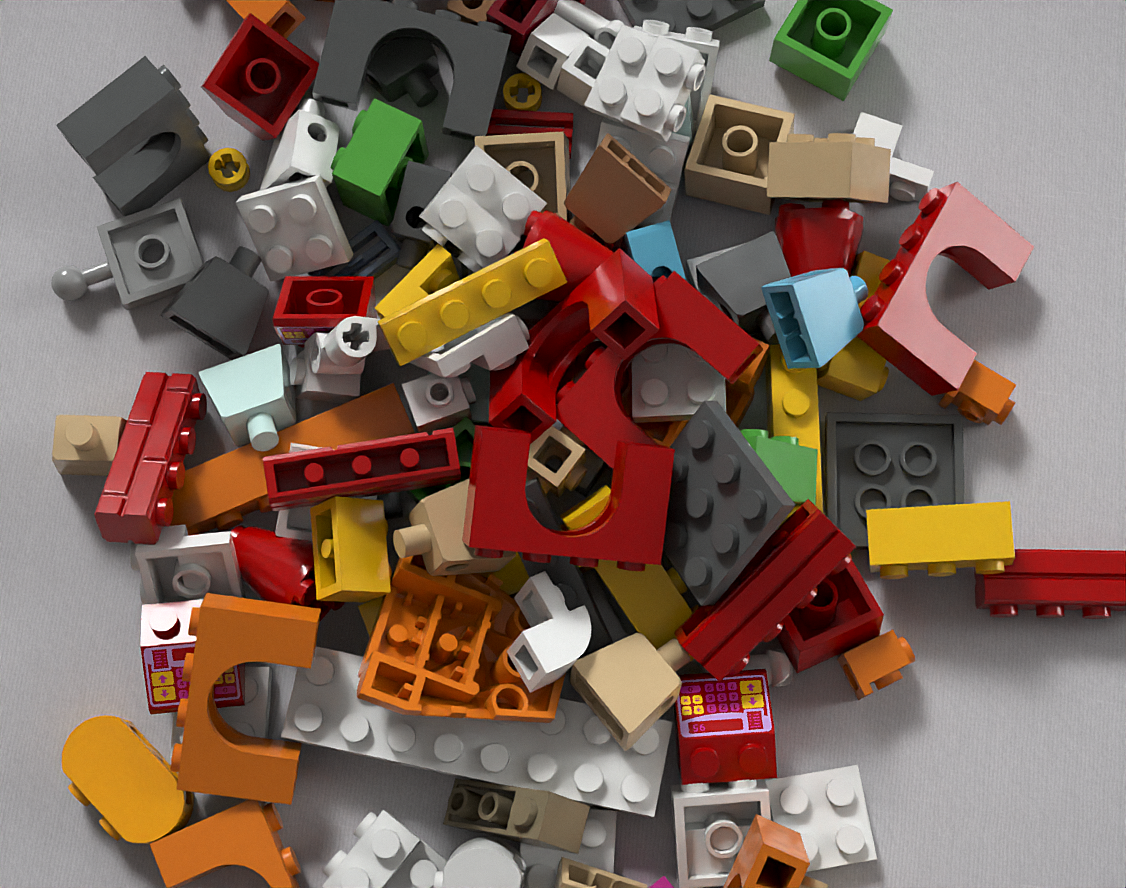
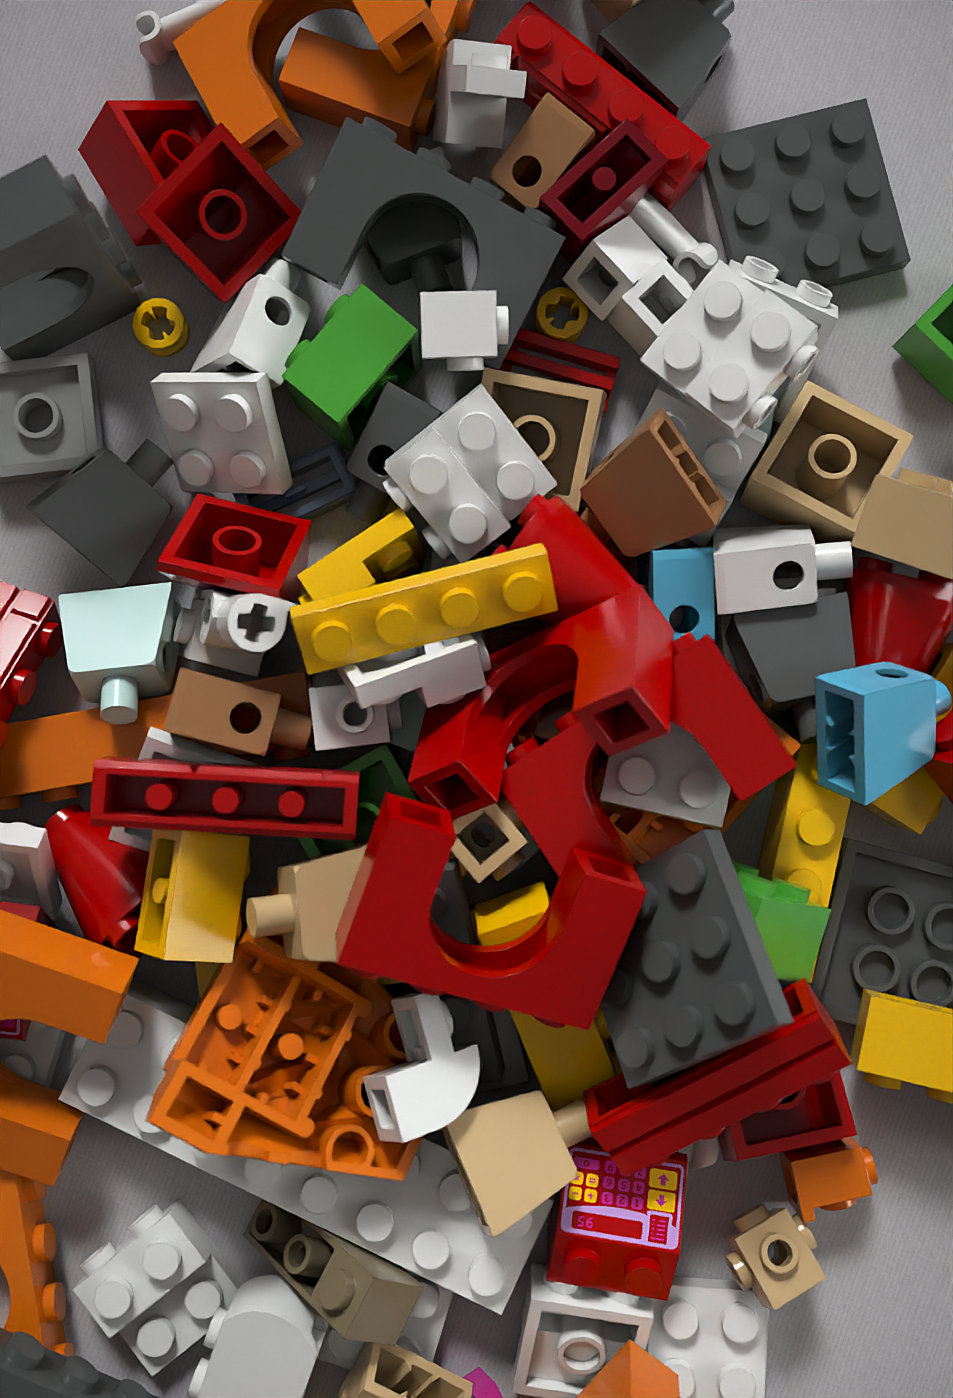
camera: 10 degrees right, 10 degrees up
none -> red slope [78,100,214,247]
none -> medium nougat torso [163,667,312,756]
none -> white brick [420,291,509,371]
none -> white torso [713,524,853,615]
none -> tan brick [724,1203,827,1311]

